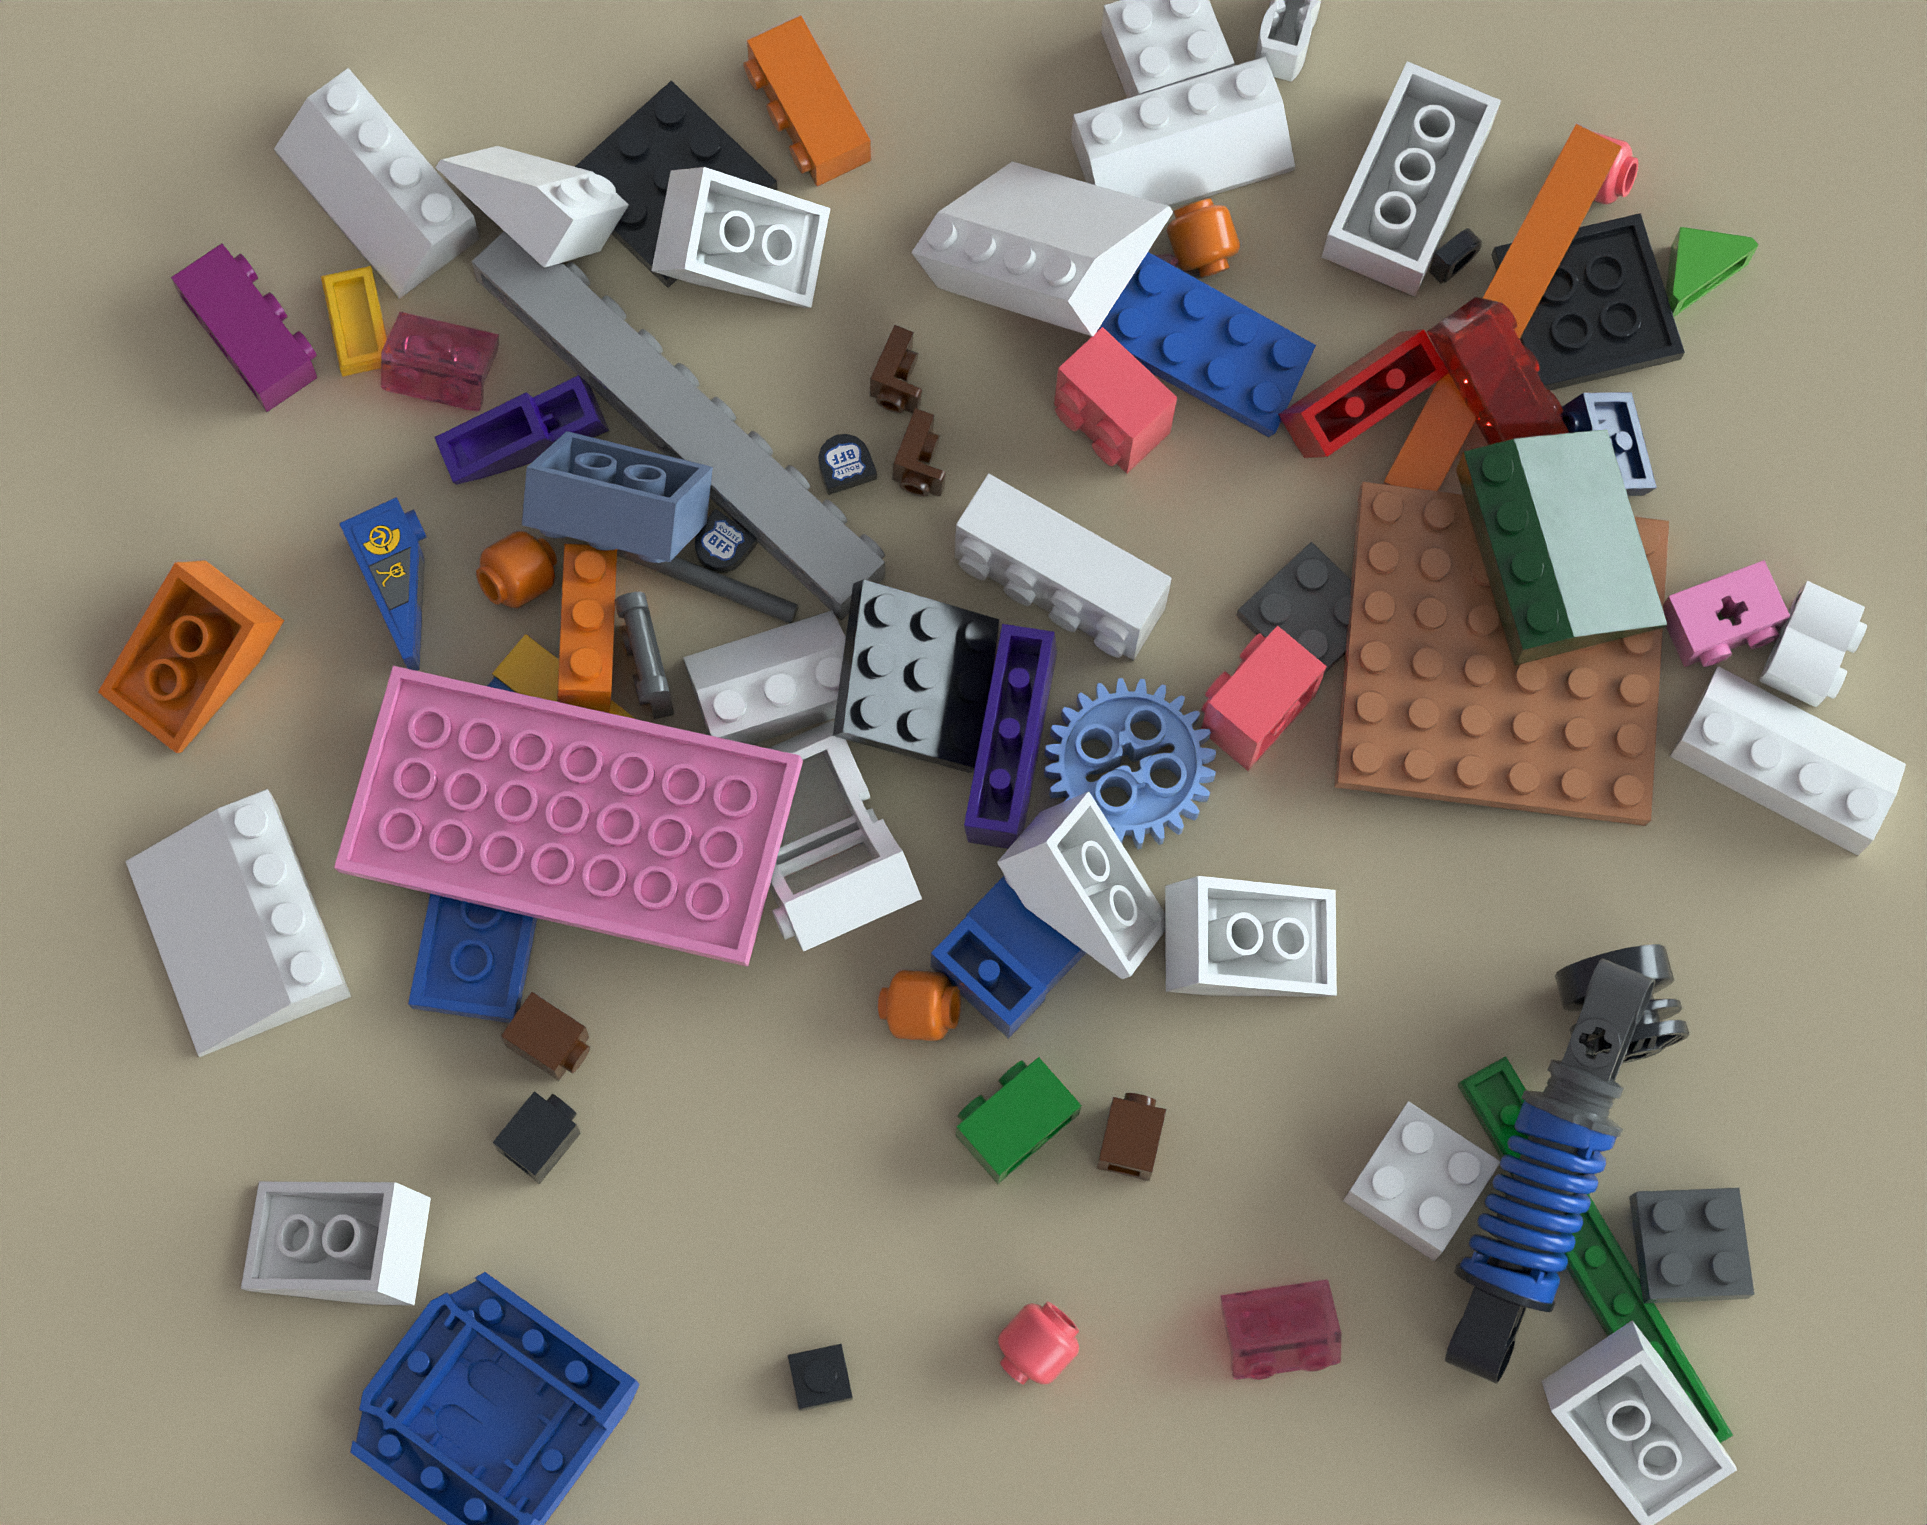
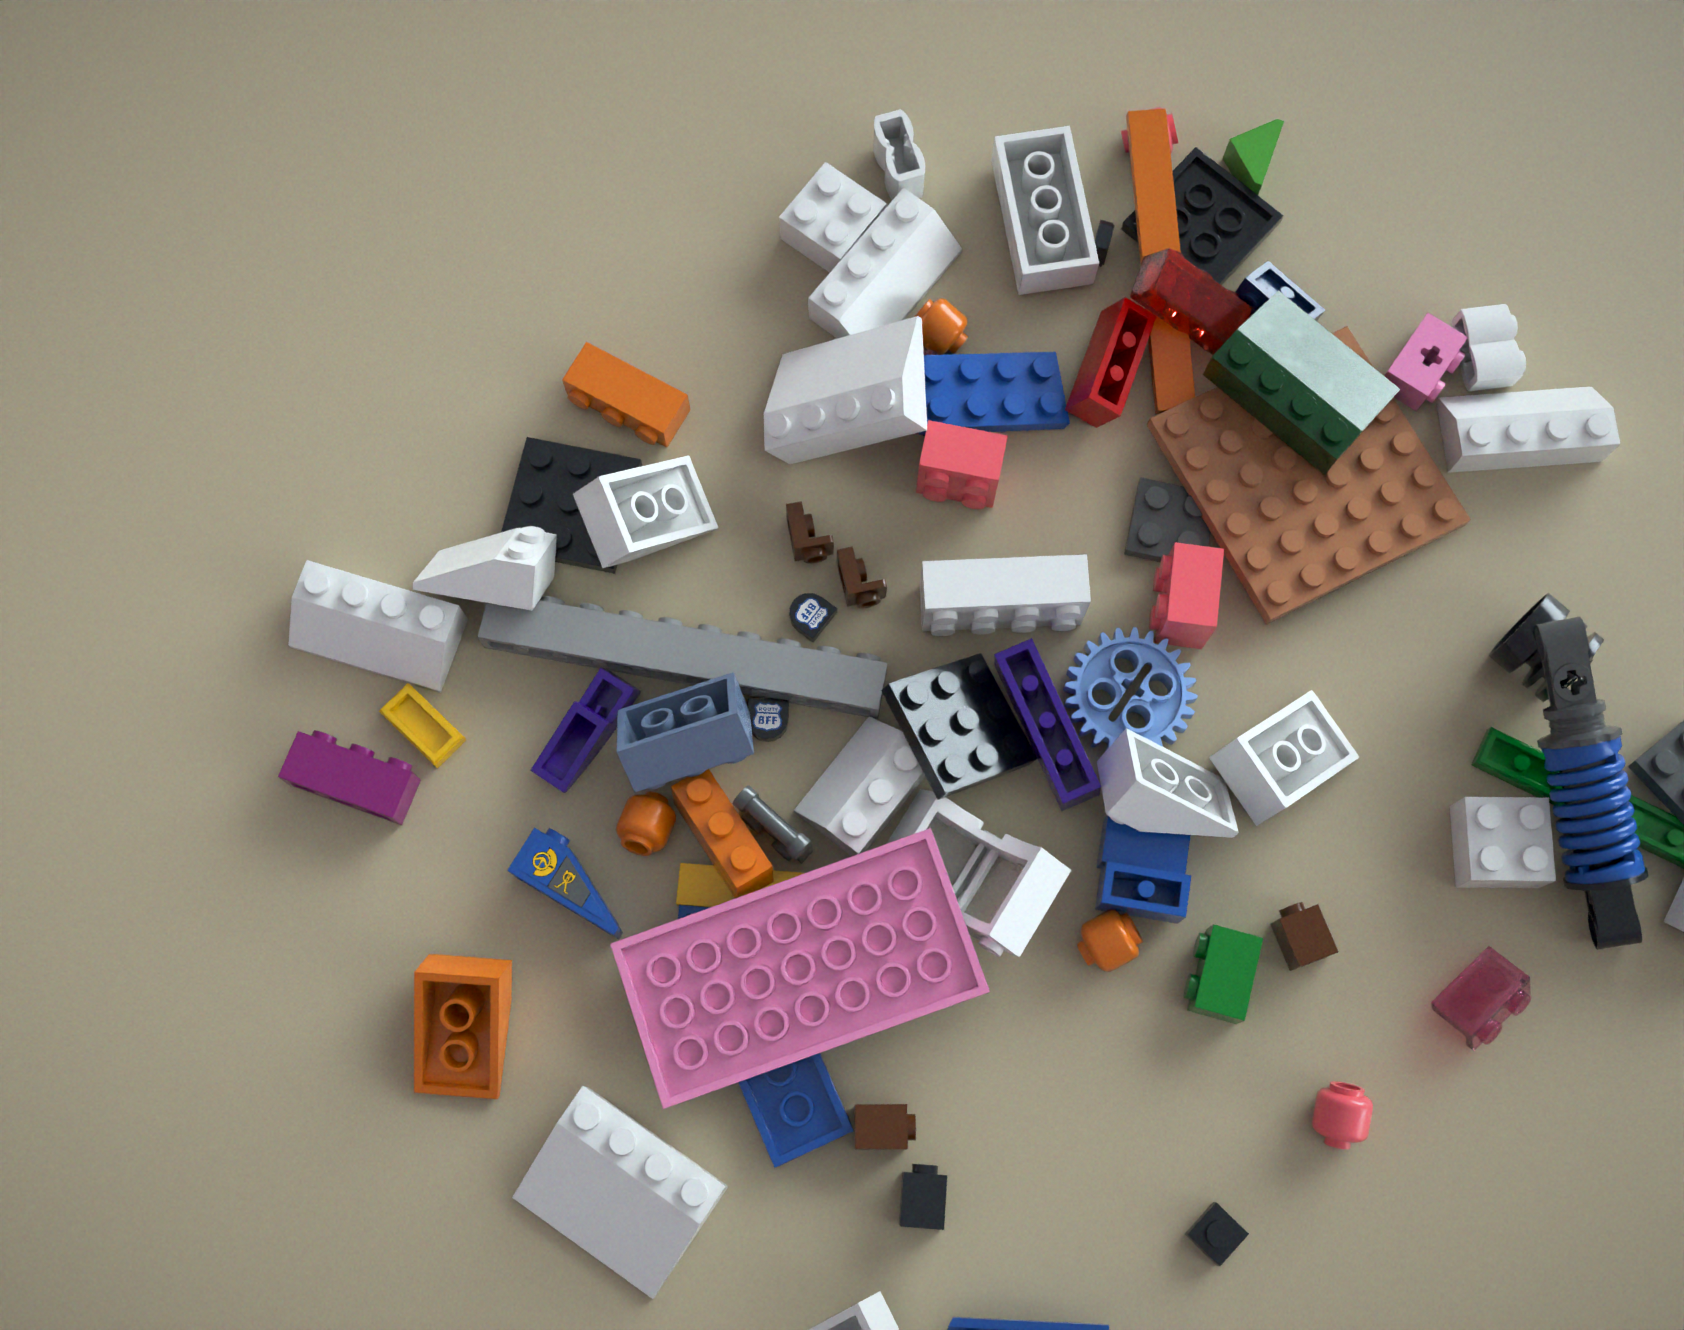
camera: 30 degrees left, 0 degrees up
clear pink bracket [381,312,499,412] -> none
dark grey bar [617,549,799,623] -> none

